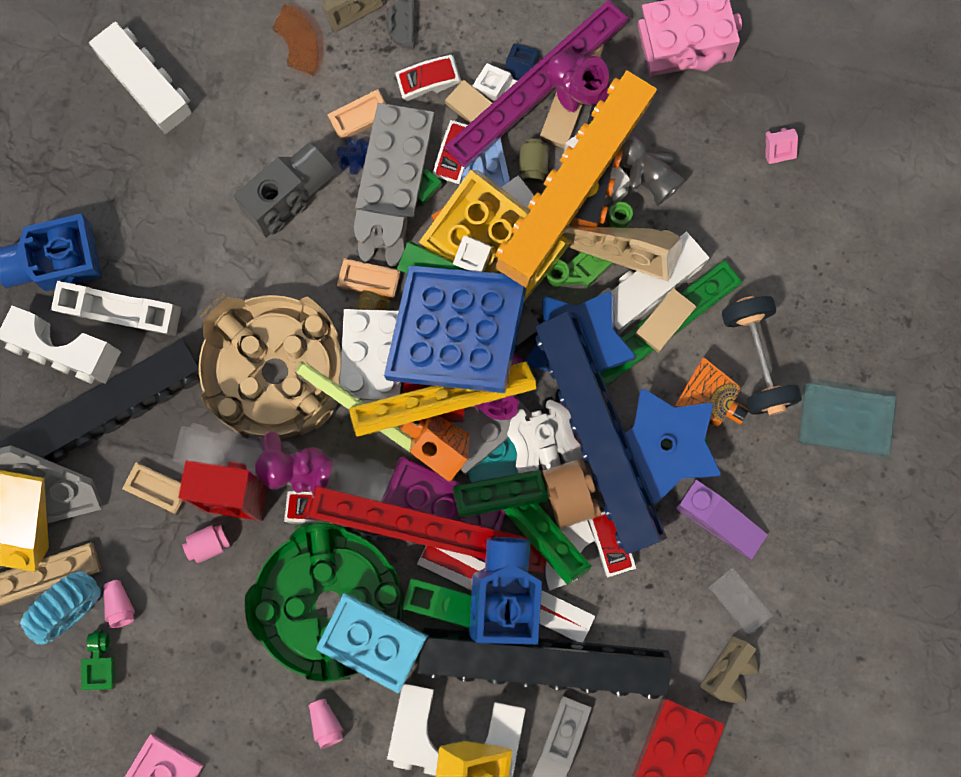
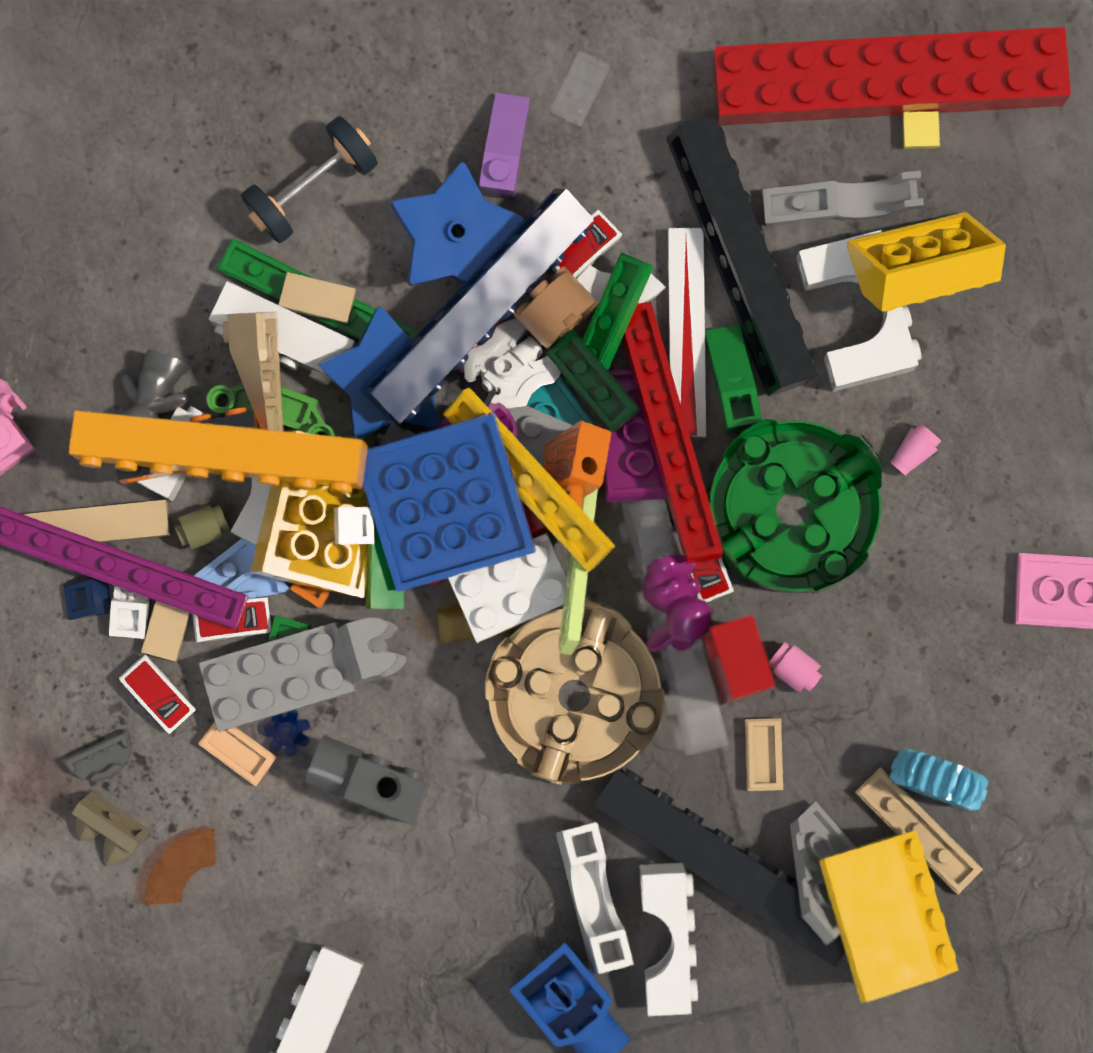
camera: 120 degrees left, 5 degrees up
green plate [81,630,115,690] -> none
bright pink cone [103,580,135,628] -> none
medium azure tile [316,592,428,693] -> none
light nougat tile [337,258,401,300] -> none
blue brick [469,537,542,644] -> none
magenta animal [547,52,610,113] -> none
torso [674,358,749,428] -> none
dark tan tile [699,636,759,703] -> none
bright pink tile [765,128,798,164] -> none
clear light blue tile [798,383,896,457] -> none

